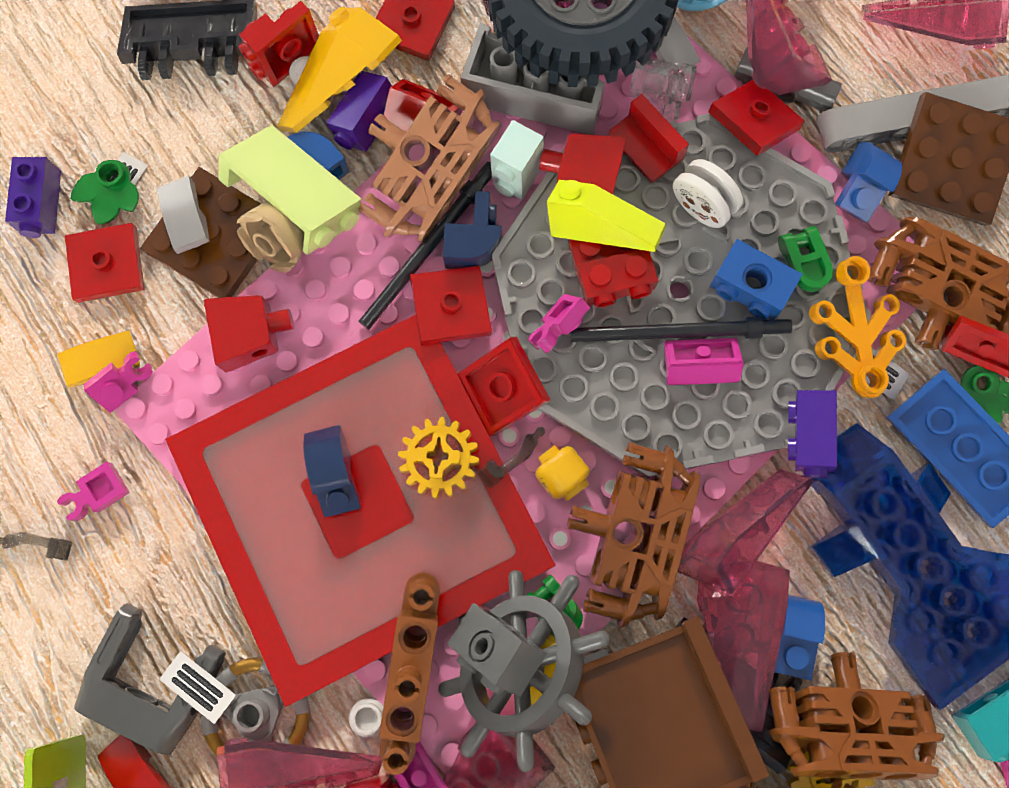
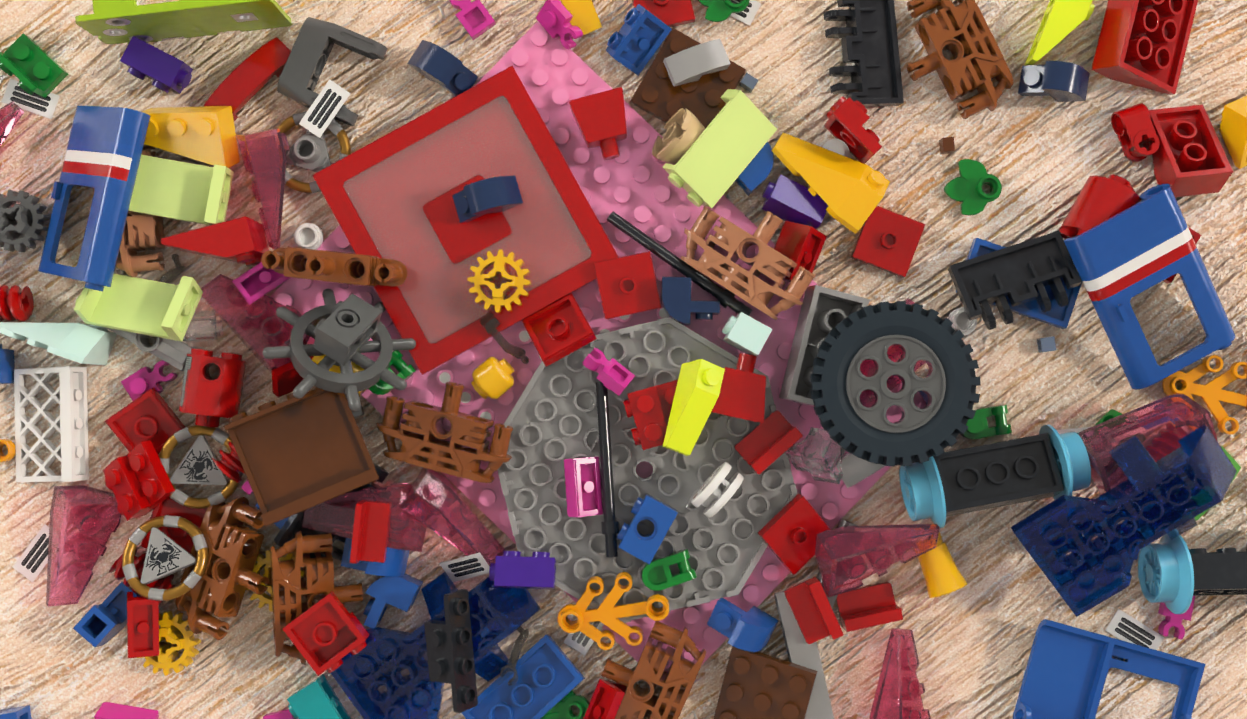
camera: 85 degrees right, 10 degrees up
none -> red tile [272,356,314,398]
none -> red plate [283,591,370,676]
none -> red panel [350,500,392,564]
none -> blue brick [363,574,423,629]
none -> dark blue brick [407,40,478,97]
none -> black bracket [424,589,478,713]
none -> white sticker [439,552,490,582]
none -> clear smoke piece [500,621,529,686]
none -> blue bracket [606,4,672,76]
none -> sand blue piece [739,73,758,93]
none -> red panel [784,577,844,644]
none -> red panel [836,582,903,632]

